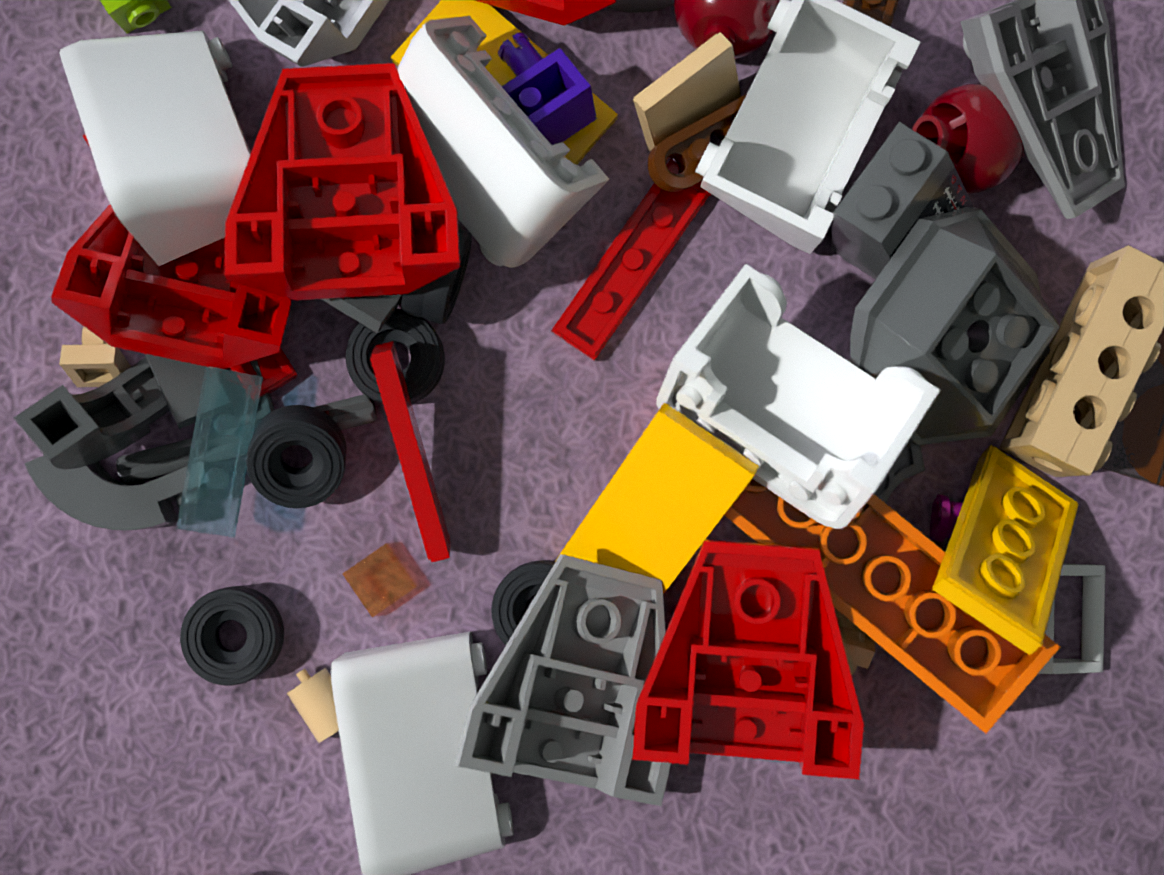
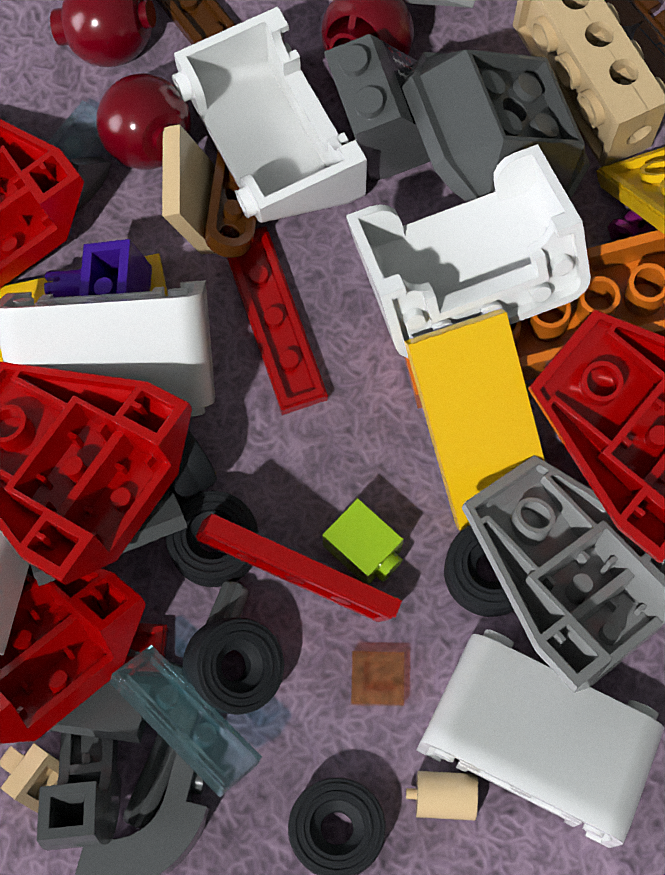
camera: 50 degrees left, 15 degrees down
none -> lime brick [322,498,403,585]

